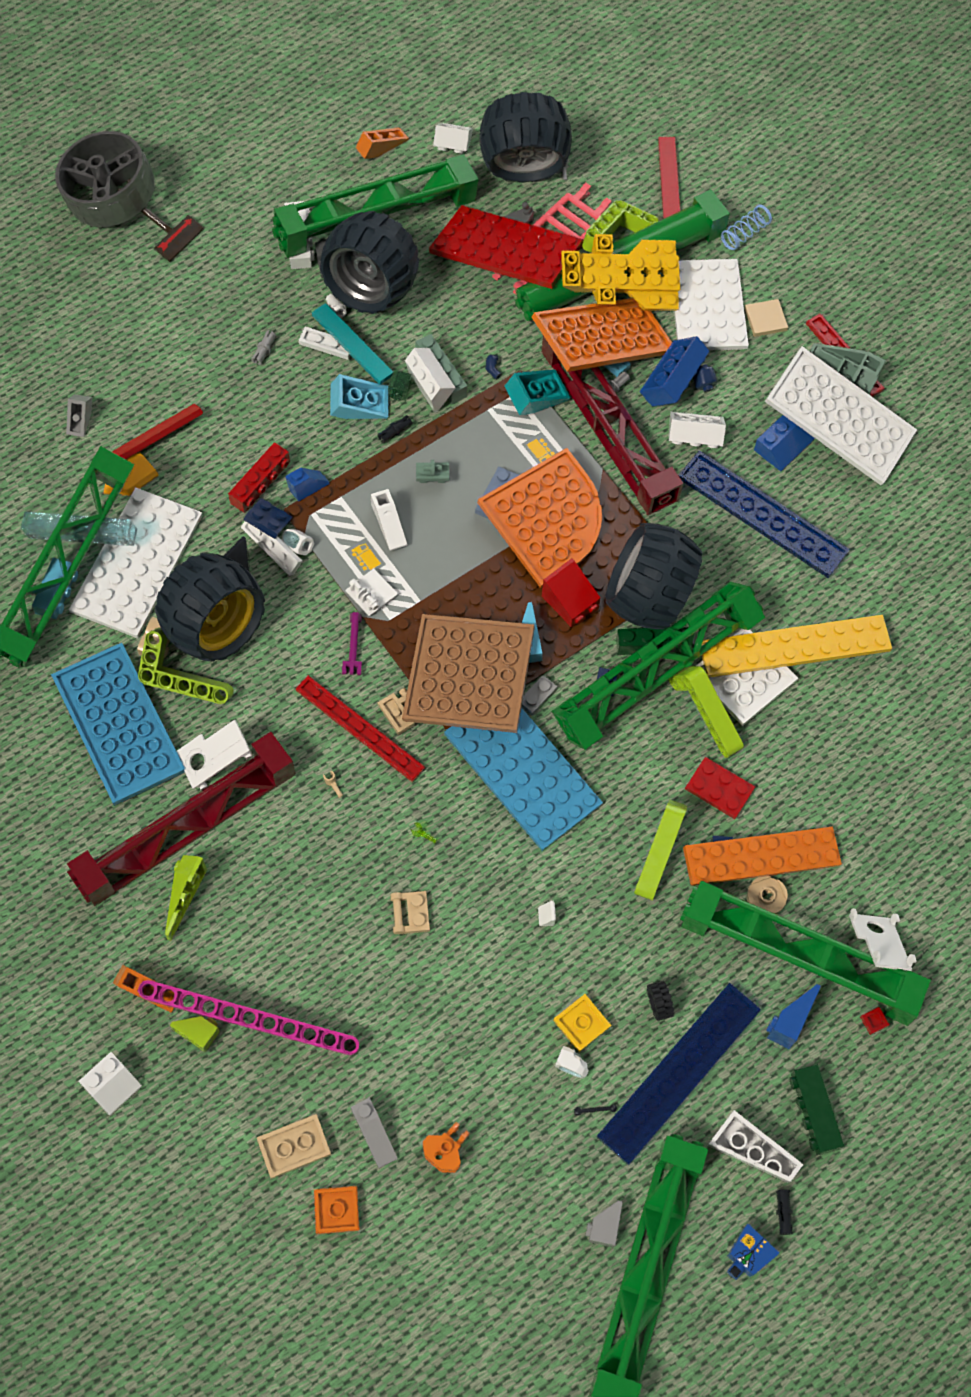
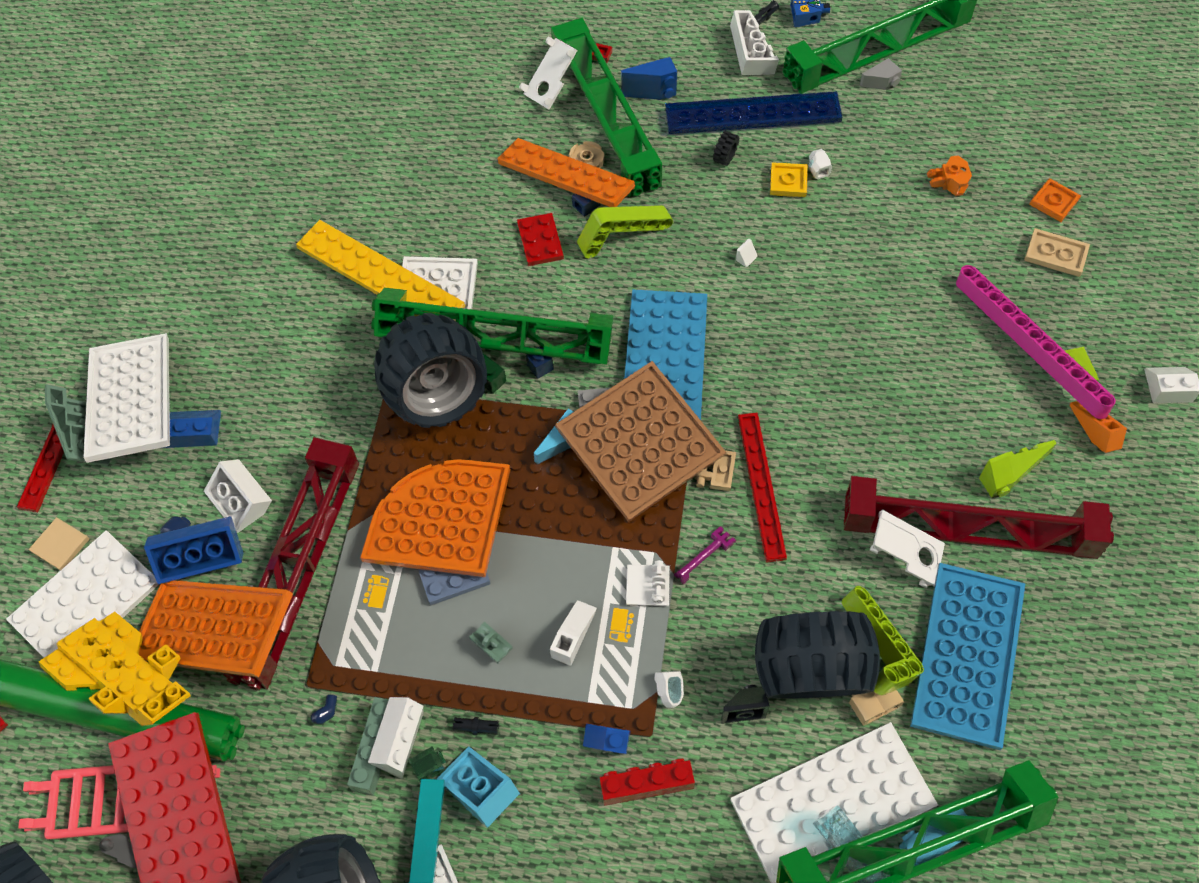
camera: 130 degrees left, 5 degrees down
white plate [241,521,302,576] -> none
dark blue plate [243,498,292,539] -> none
tan hand [323,771,343,798] -> none
light grey slope [351,1097,398,1168] -> none
tan plate [390,891,430,935] -> none
clear neon green hand [410,822,437,844] -> none
teal slope [505,369,570,415] -> none
red slope [542,558,601,627] -> none
black hinge [574,1104,617,1116] -> none
lime beam [582,200,659,252] -> none
lime beam [669,666,744,758] -> none
clear blue plate [678,450,850,578] -> none
dark green brick [789,1064,844,1156] -> none

